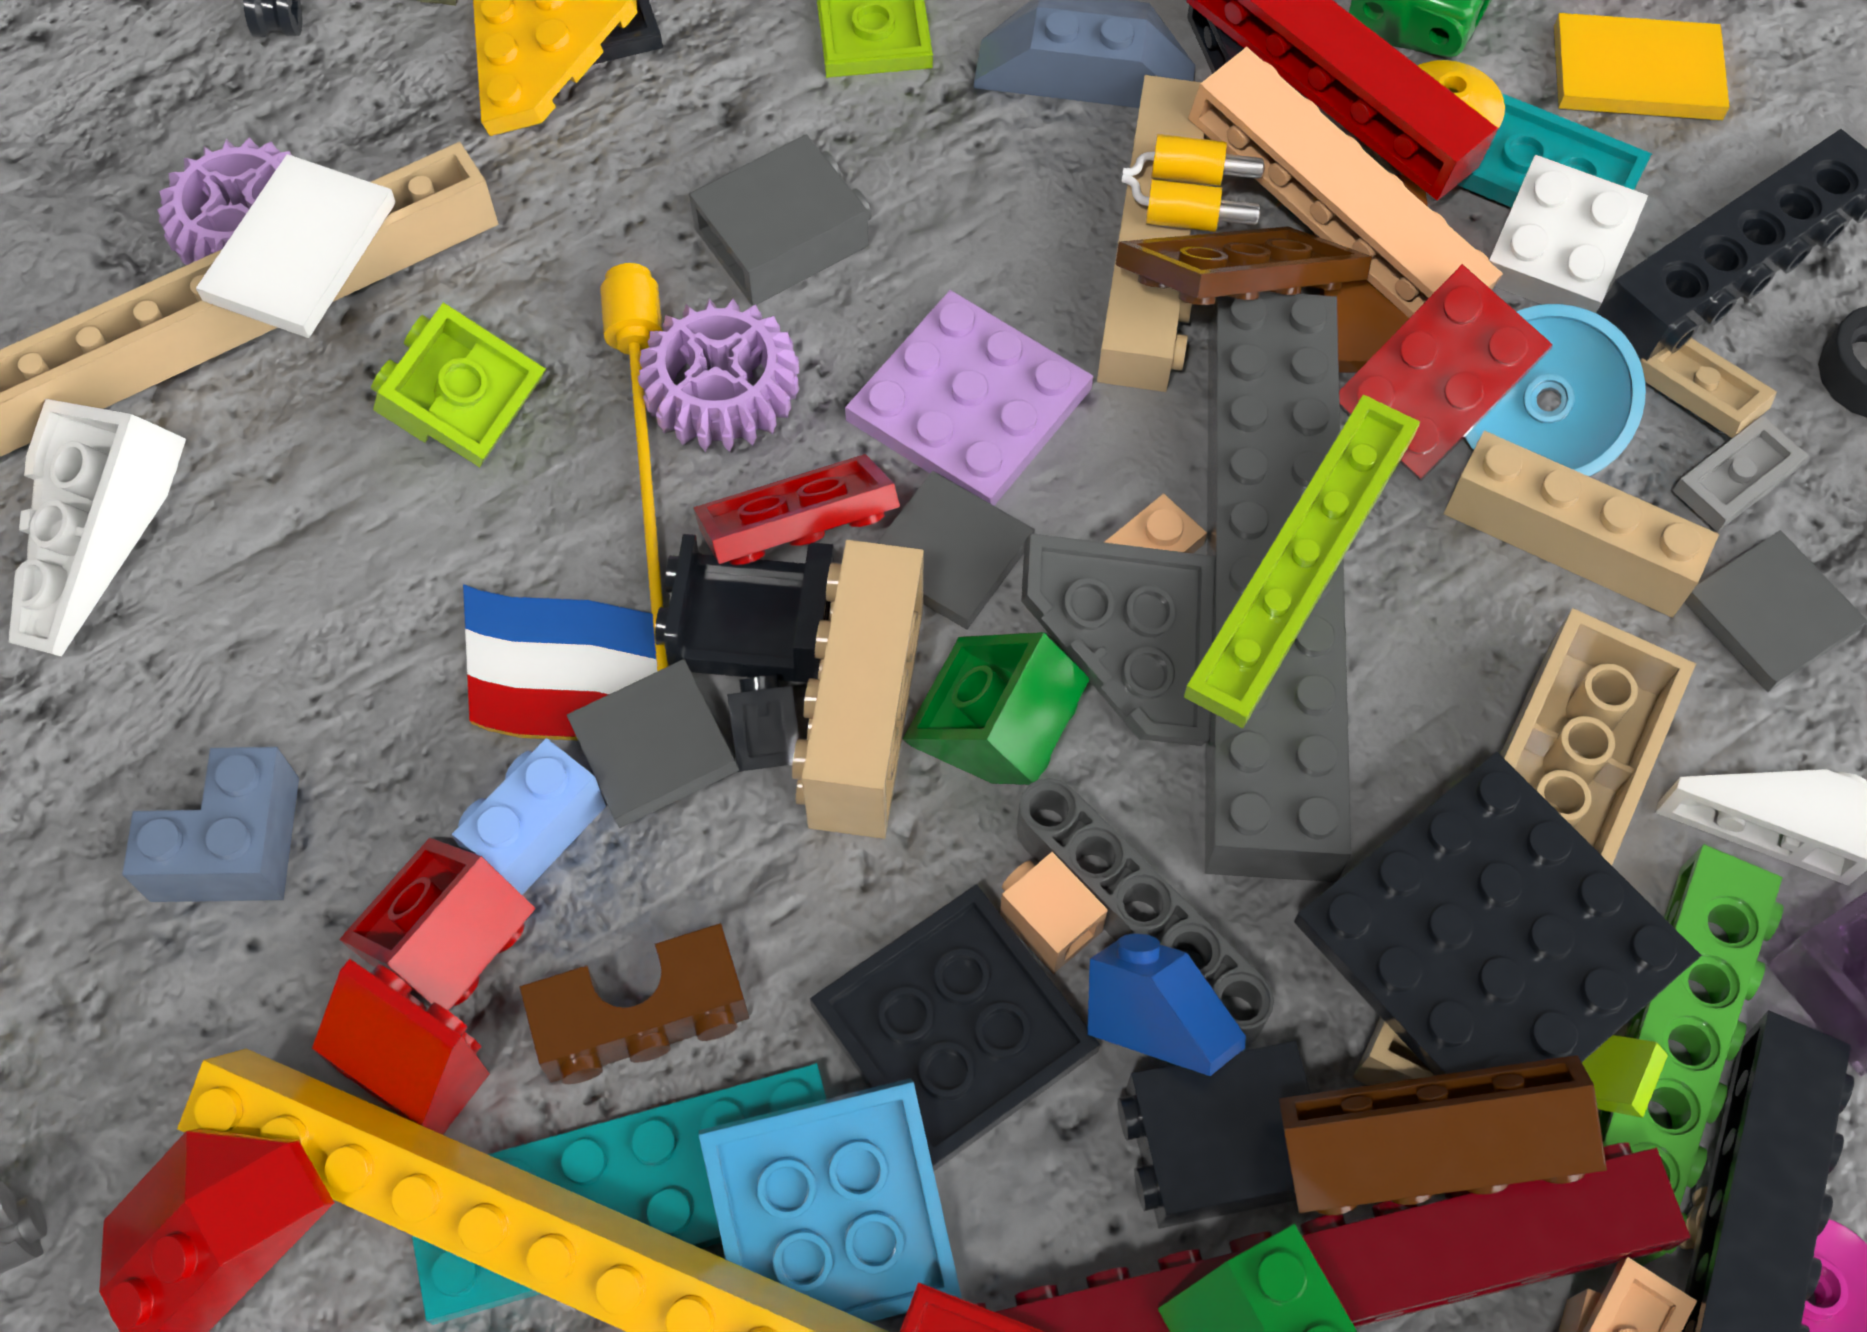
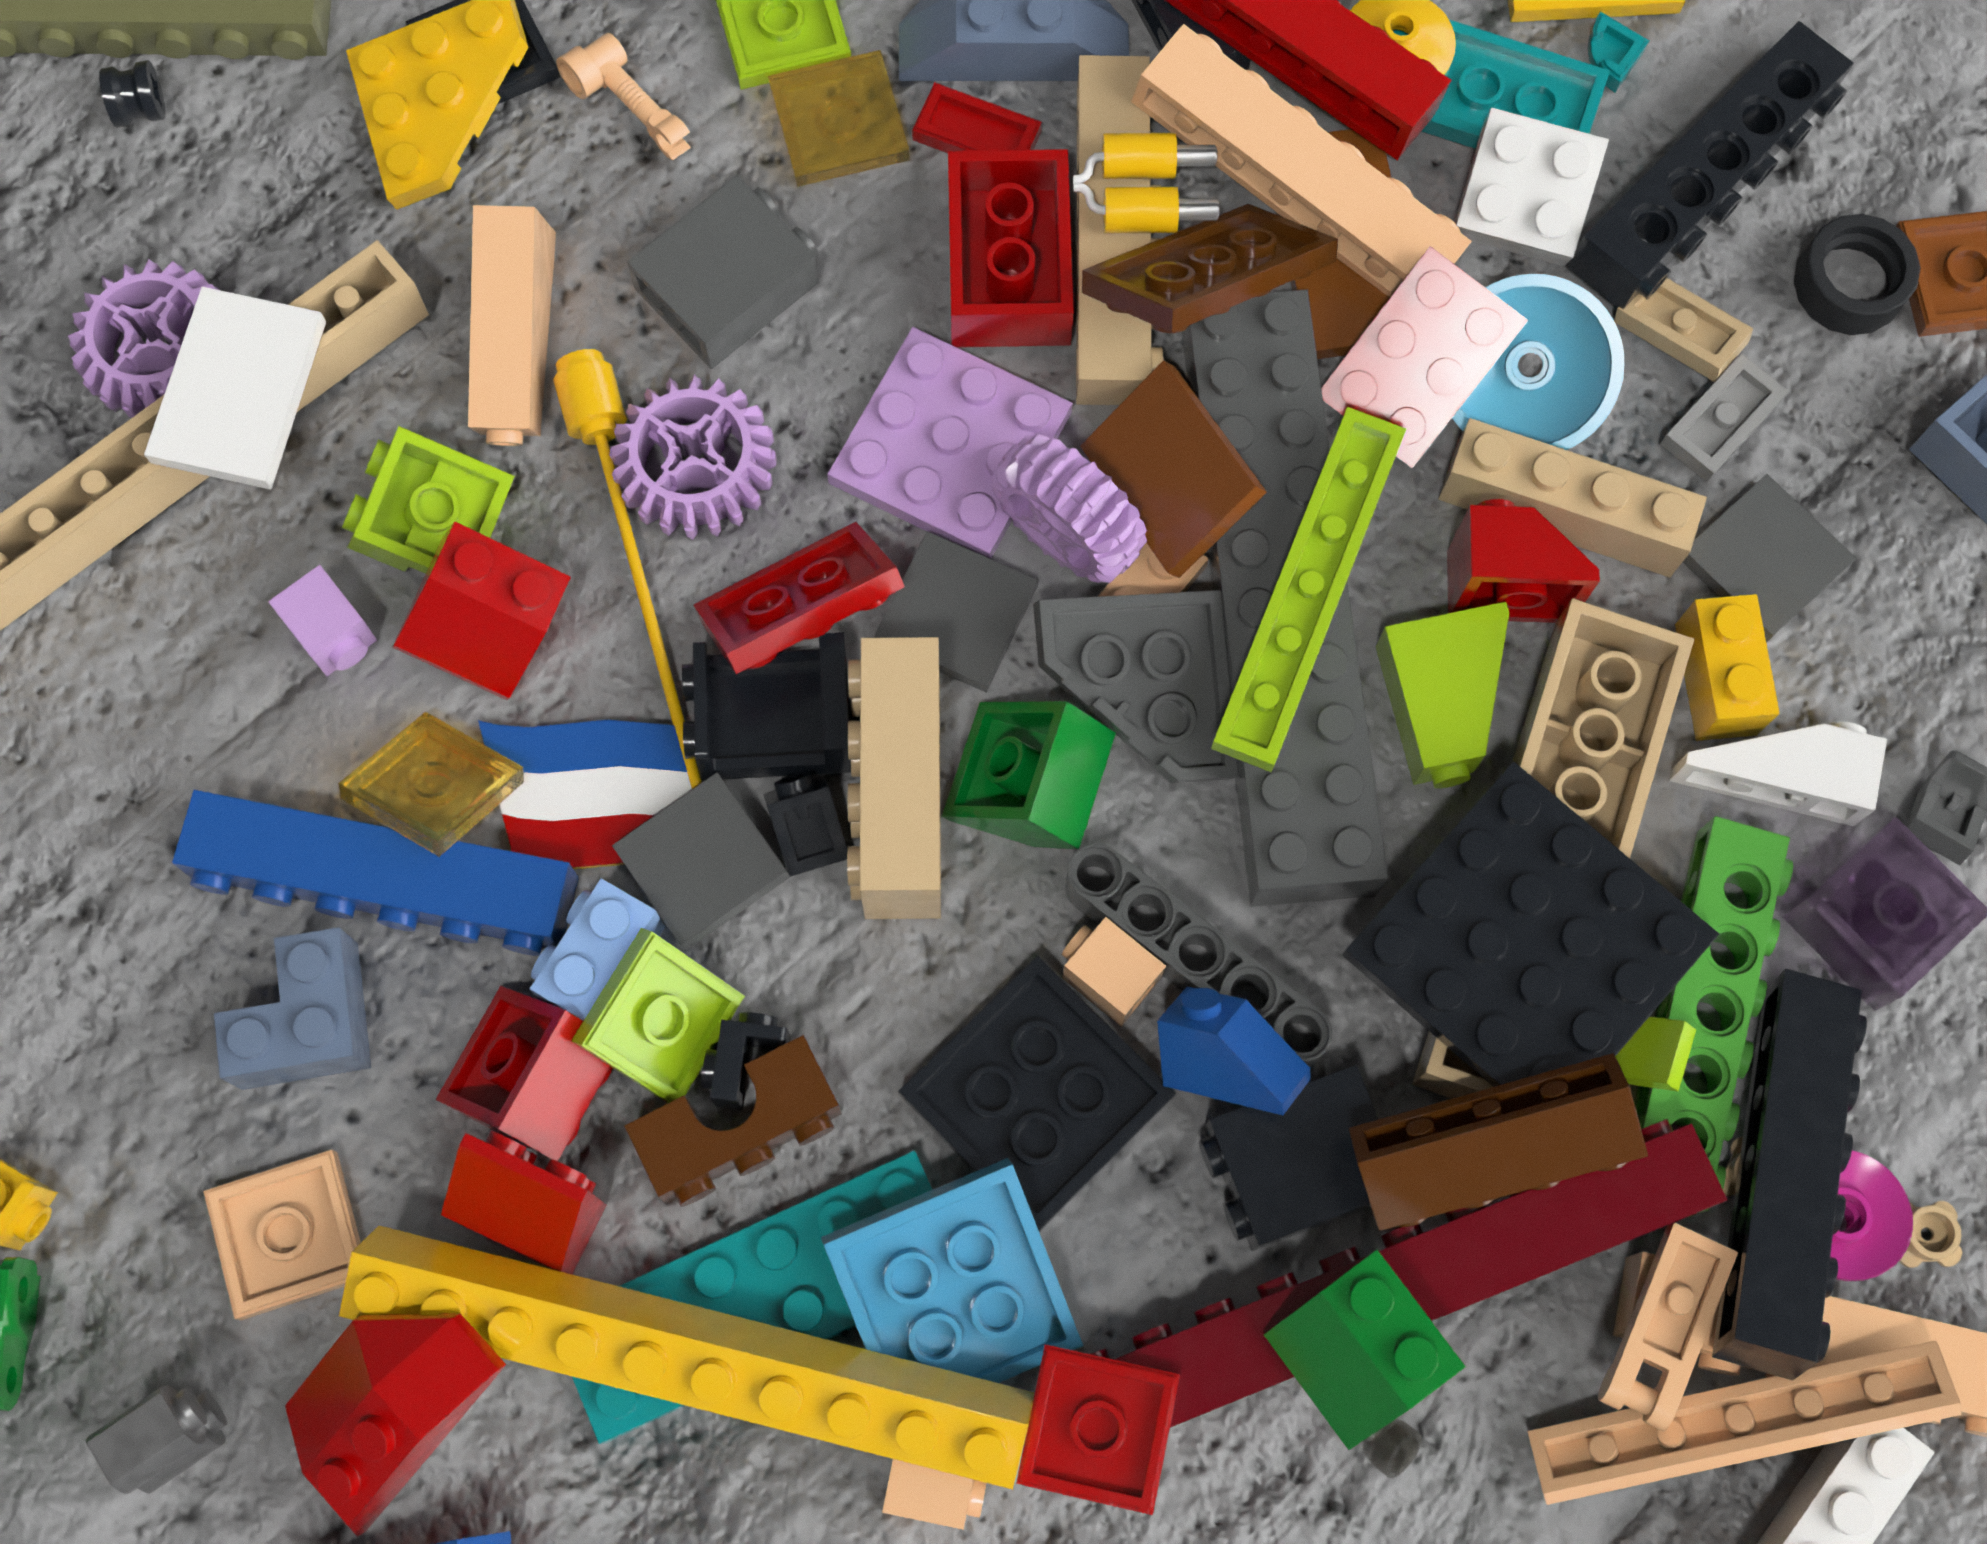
camera: 10 degrees left, 10 degrees up
white wedge [8,399,186,657] -> none
none -> blue brick [172,790,579,956]
none -> light nougat tile [203,1150,361,1321]
none -> lavender brick [268,565,377,677]
none -> clear yellow tile [338,711,524,857]
none -> red slope [392,521,571,700]
none -> light nougat slope [468,205,556,446]
none -> light nougat brick [556,33,691,160]
none -> lime tile [571,928,745,1103]
none -> black bracket [701,1012,791,1110]
none -> clear yellow tile [768,50,910,187]
none -> red tile [912,82,1042,153]
none -> red brick [948,149,1074,347]
none -> lavender gear [991,434,1147,583]
none -> dark orange tile [1080,360,1267,578]
none -> lime slope [1375,602,1509,789]
none -> red slope [1447,499,1600,623]
none -> teal tile [1588,11,1650,93]
none -> yellow brick [1675,594,1780,741]

